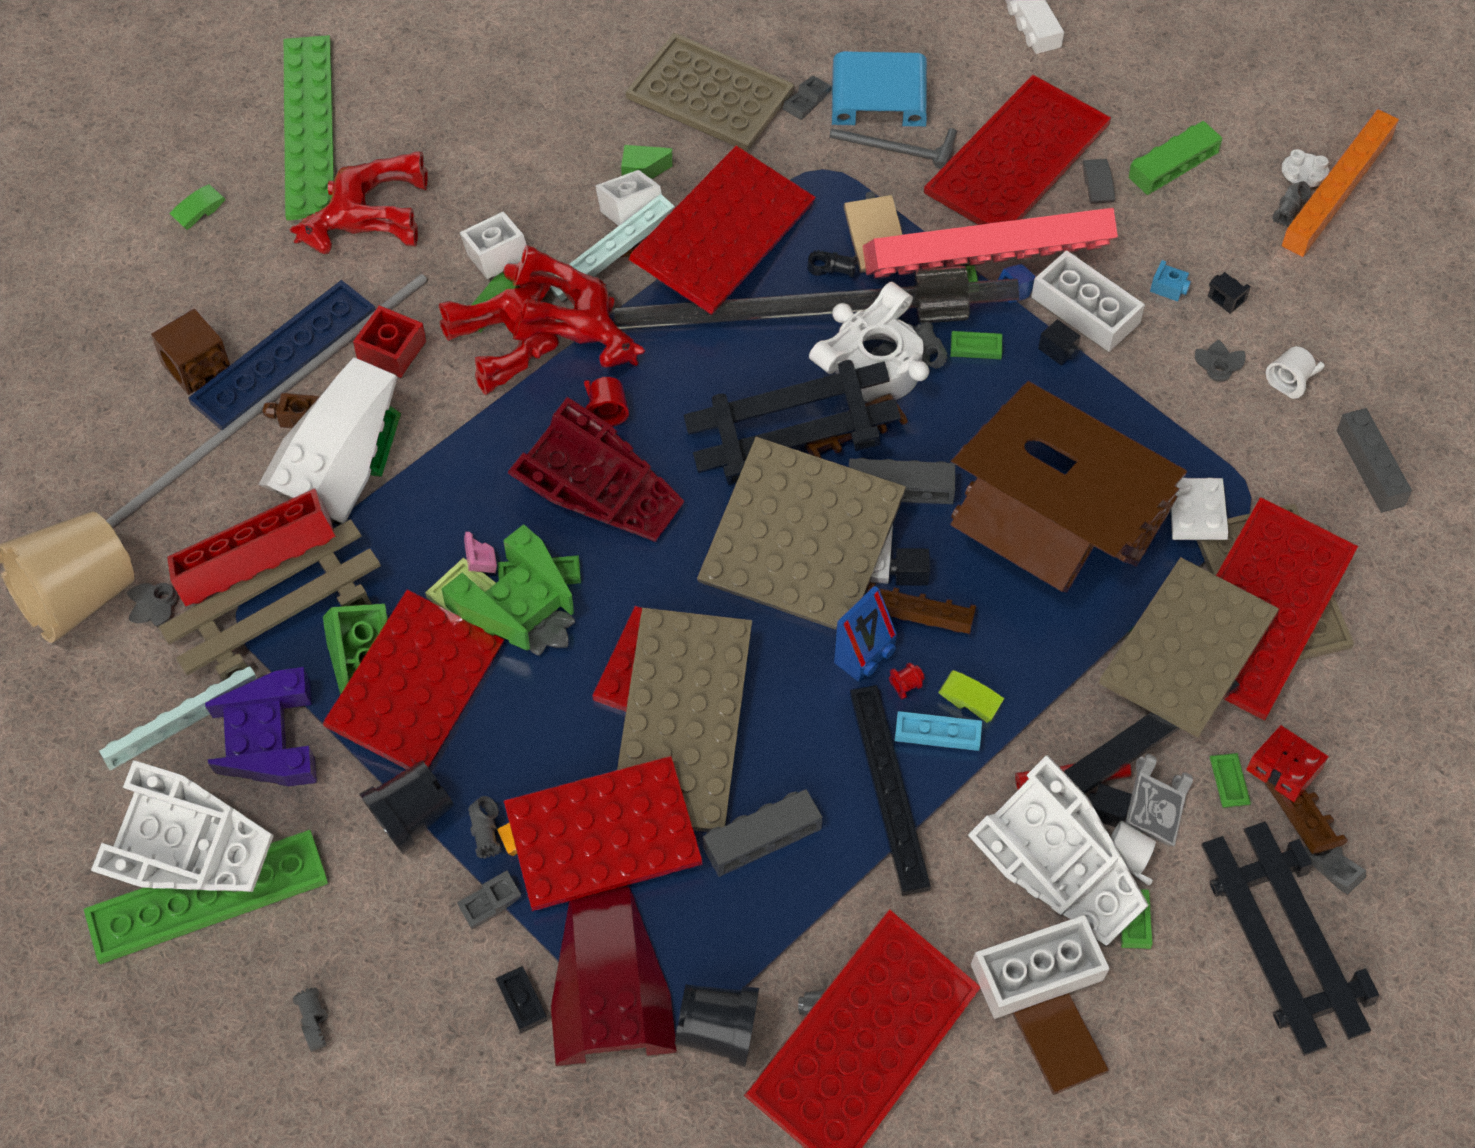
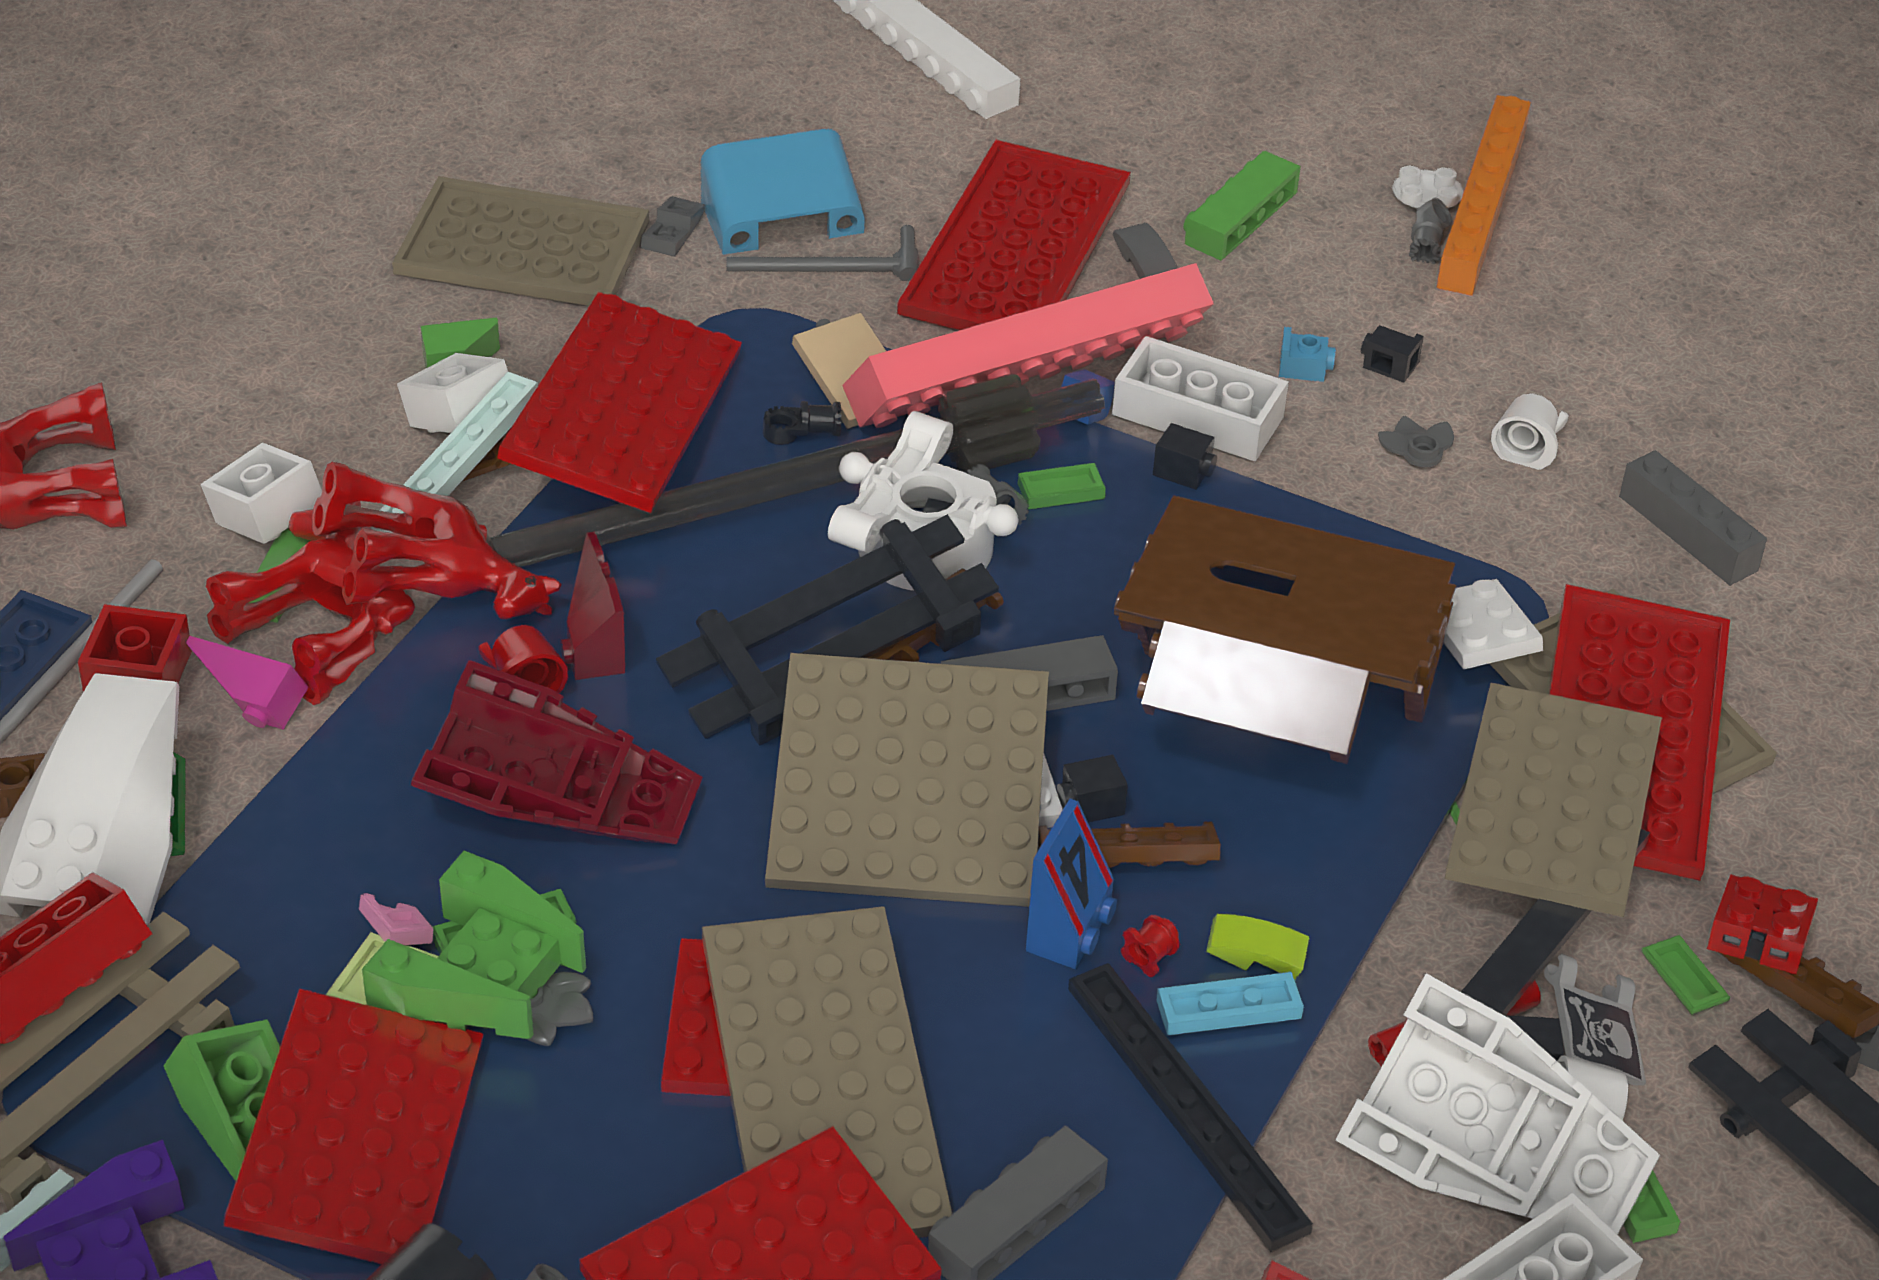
camera: 20 degrees left, 15 degrees down
none -> dark pink slope [186,636,308,730]
none -> dark red wedge [560,531,625,680]

